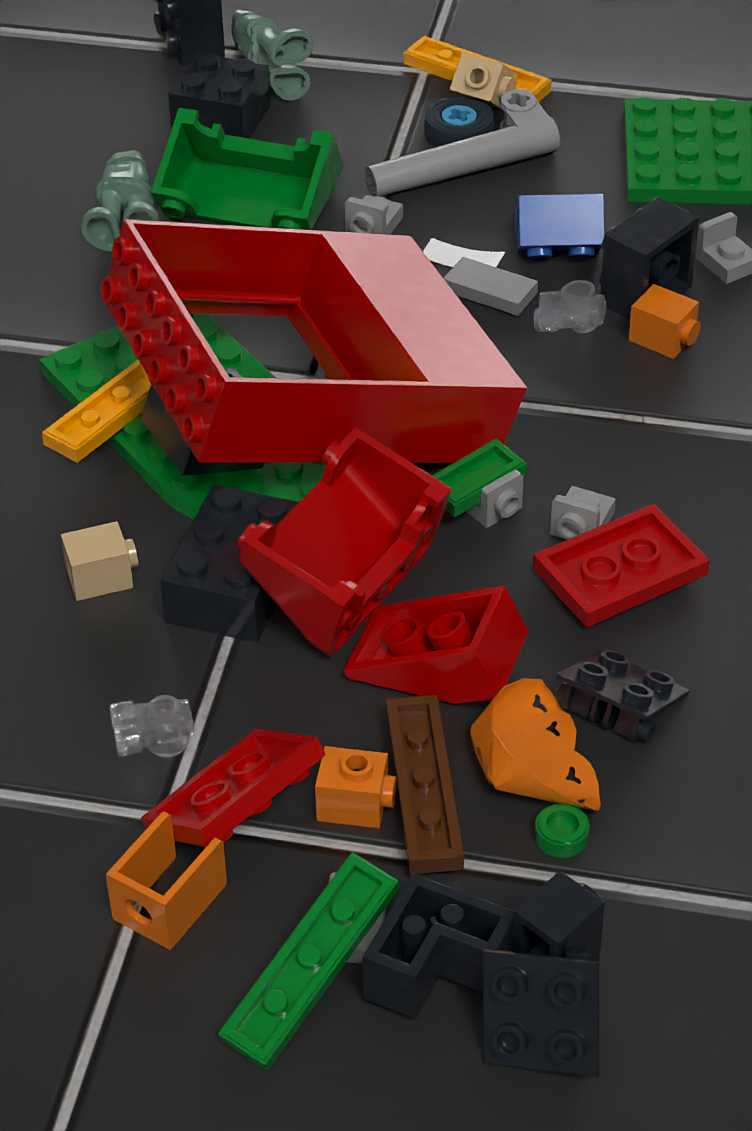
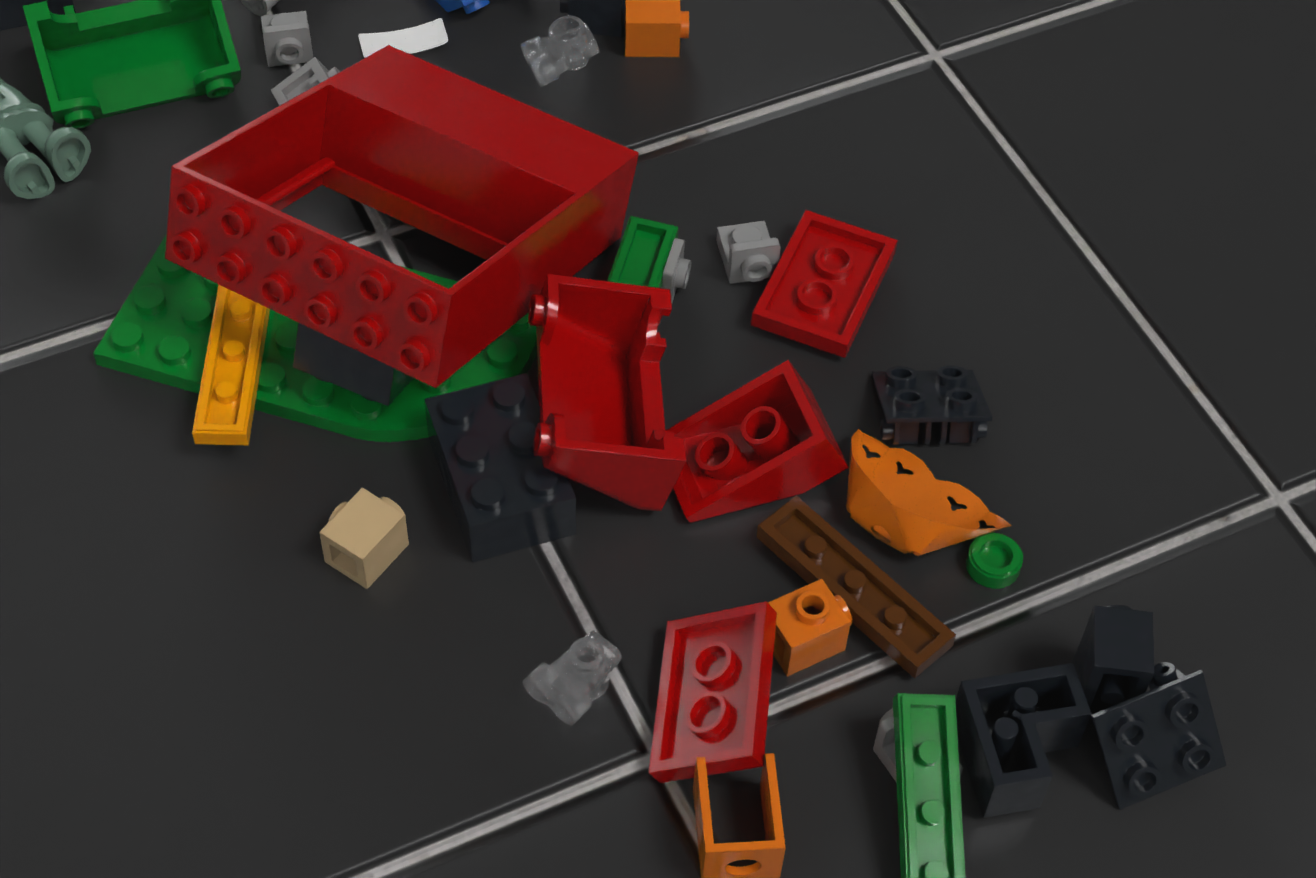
camera: 40 degrees left, 10 degrees up
light grey tile [443,257,538,316] -> none

